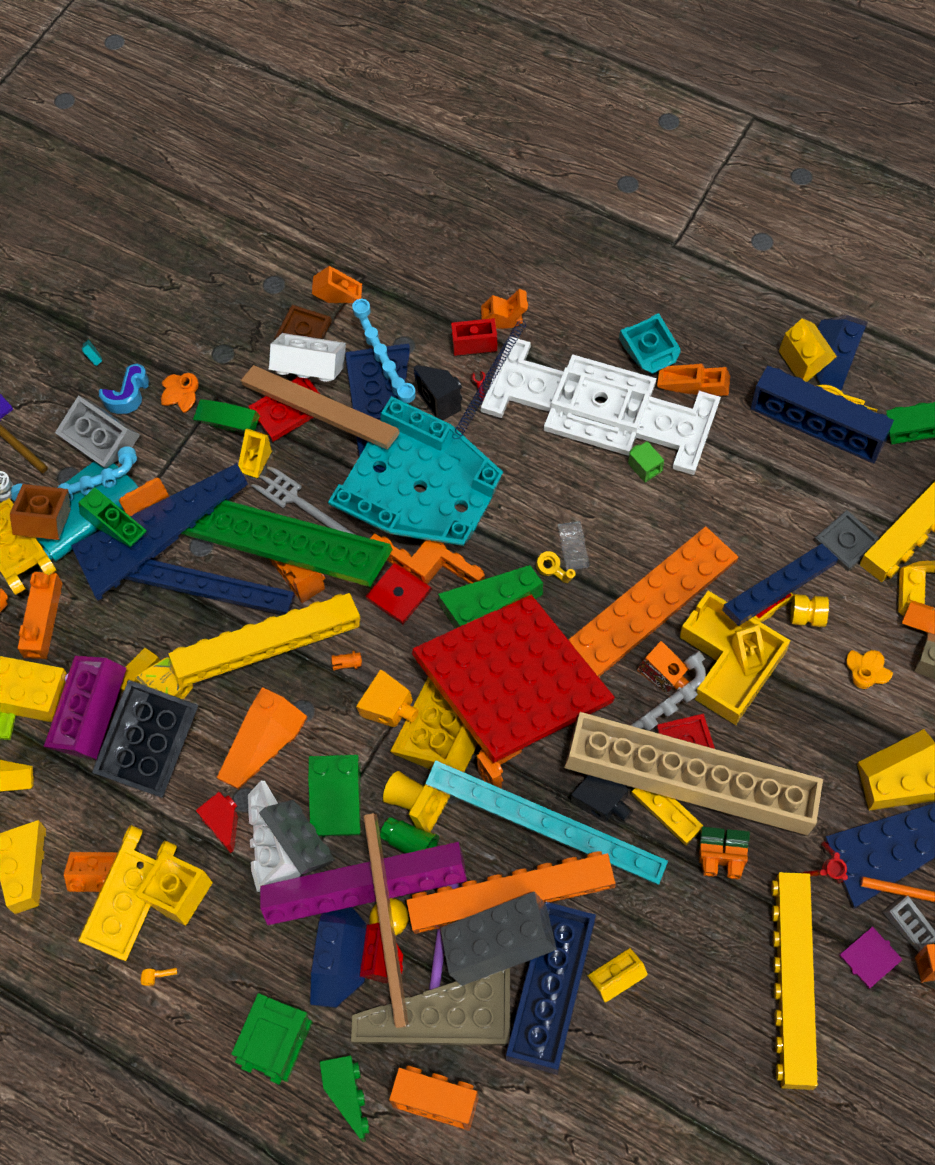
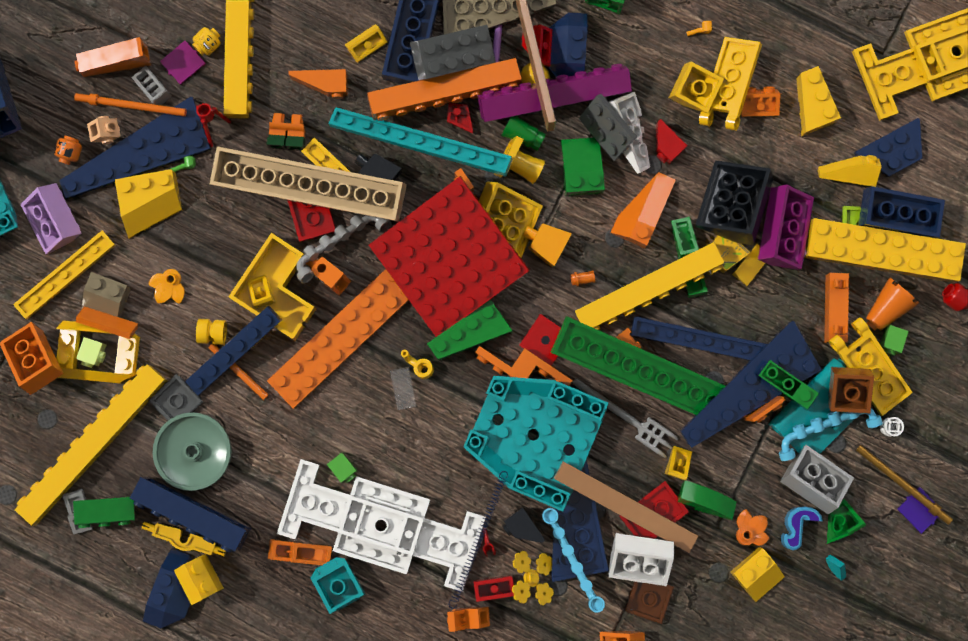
camera: 170 degrees right, 20 degrees up
none -> sand green dish [153,413,232,491]
none -> bright green hand [171,156,196,172]
none -> yellow head [192,27,221,56]
none -> orange bar [209,343,269,400]
none -> orange slope [289,69,348,99]
none -> red piece [447,103,473,133]
none -> yellow plant [512,551,554,605]
none -> green slope [671,217,708,298]
none -> yellow slope [730,547,785,602]
none -> green slope [827,499,866,544]

